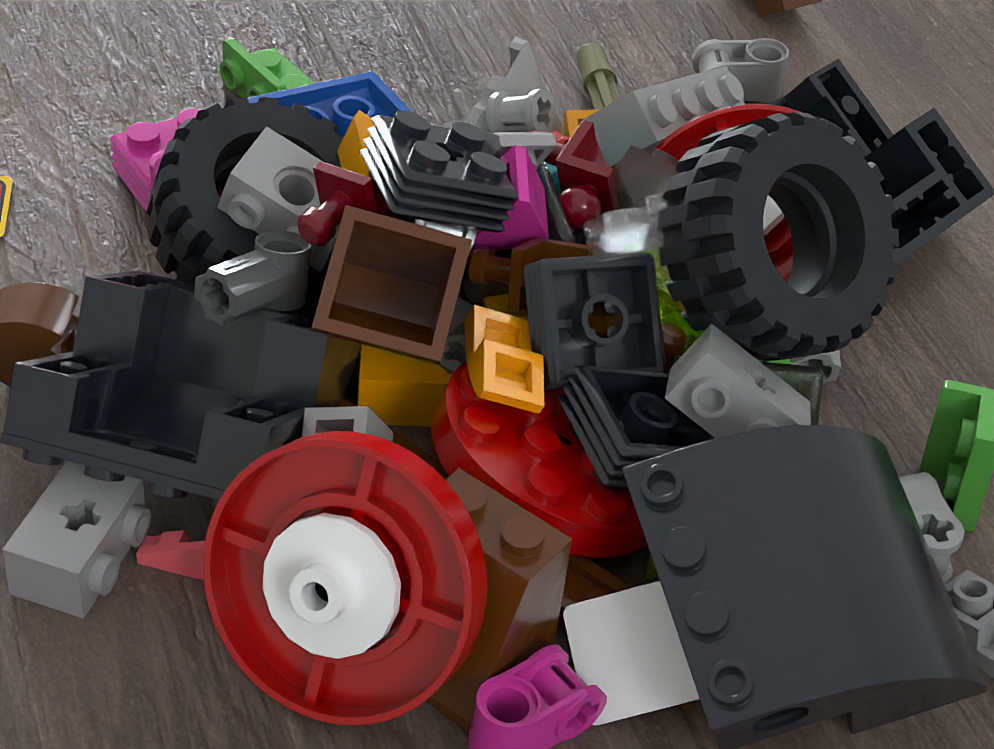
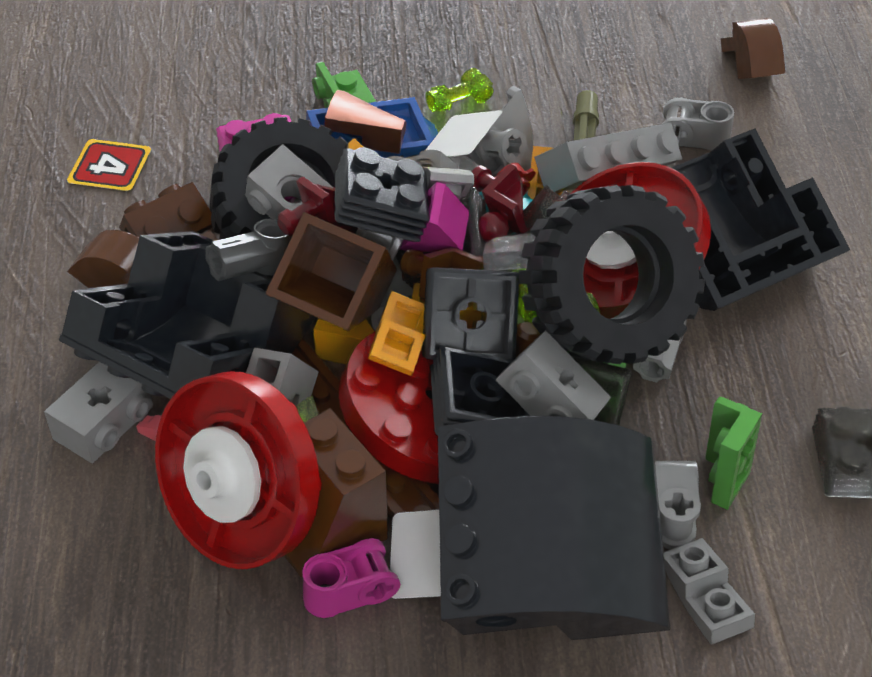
camera: 20 degrees right, 5 degrees up
none -> reddish brown bracket [119,182,212,238]
none -> slope [325,90,406,154]
none -> clear neon green bar [426,68,494,112]
none -> white sticker [426,110,502,157]

